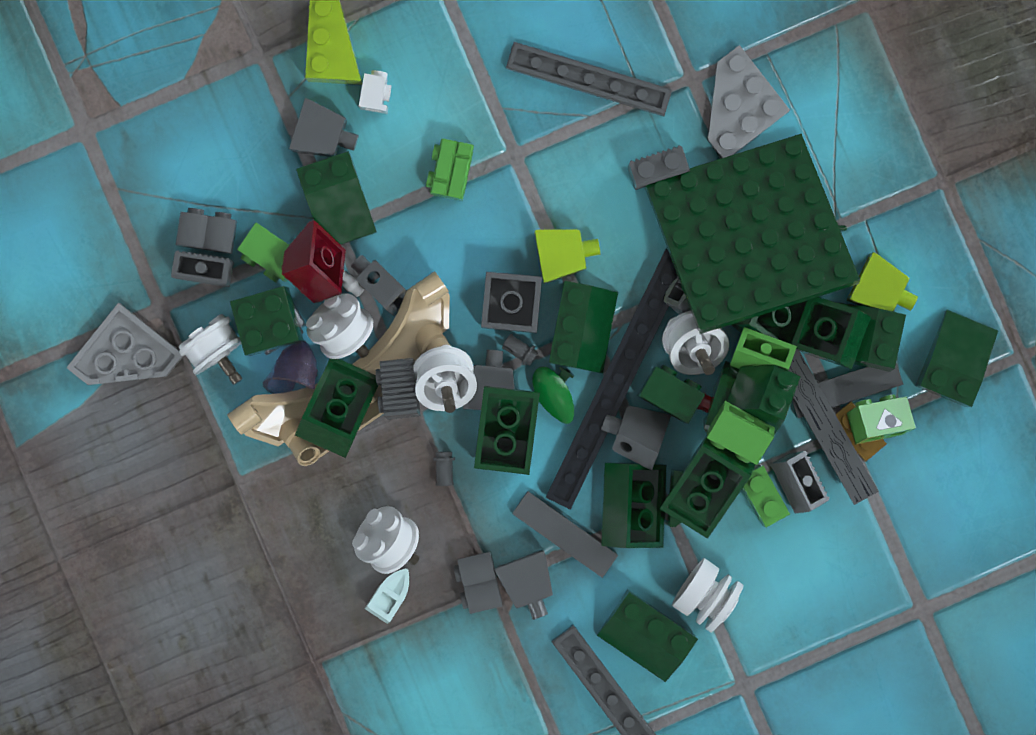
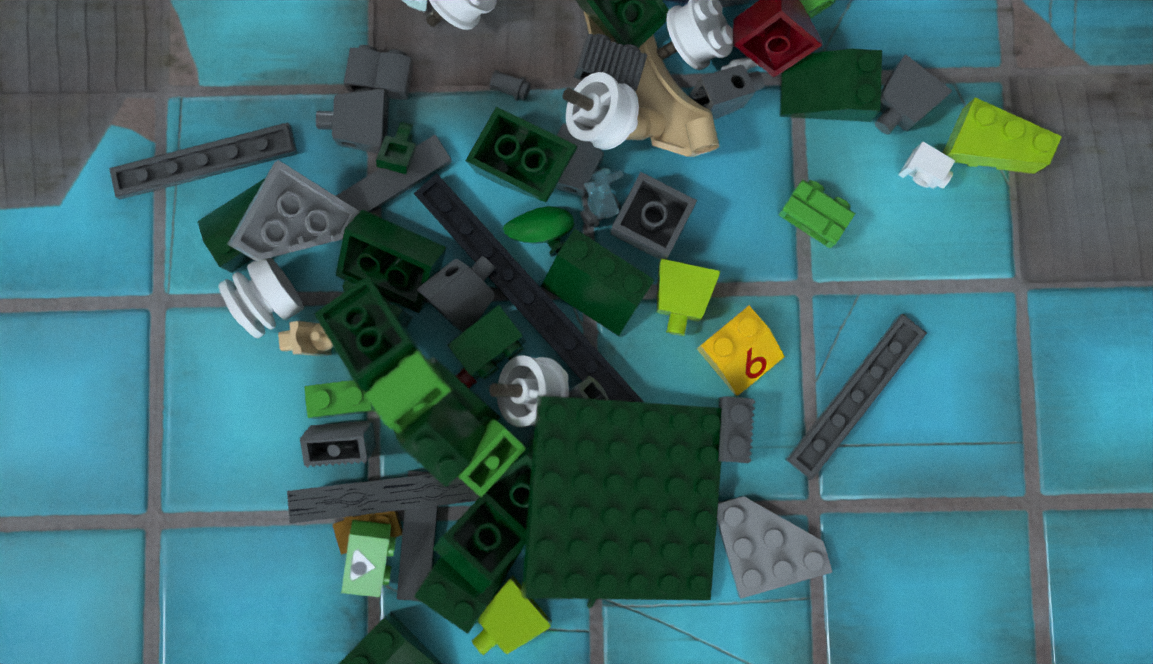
camera: 115 degrees right, 5 degrees down
none -> light grey plate [228,160,360,261]
none -> tan hips [278,321,333,356]
none -> dark green plate [376,122,416,175]
none -> clear light blue bracket [584,167,624,218]
none -> yellow slope [697,305,785,397]

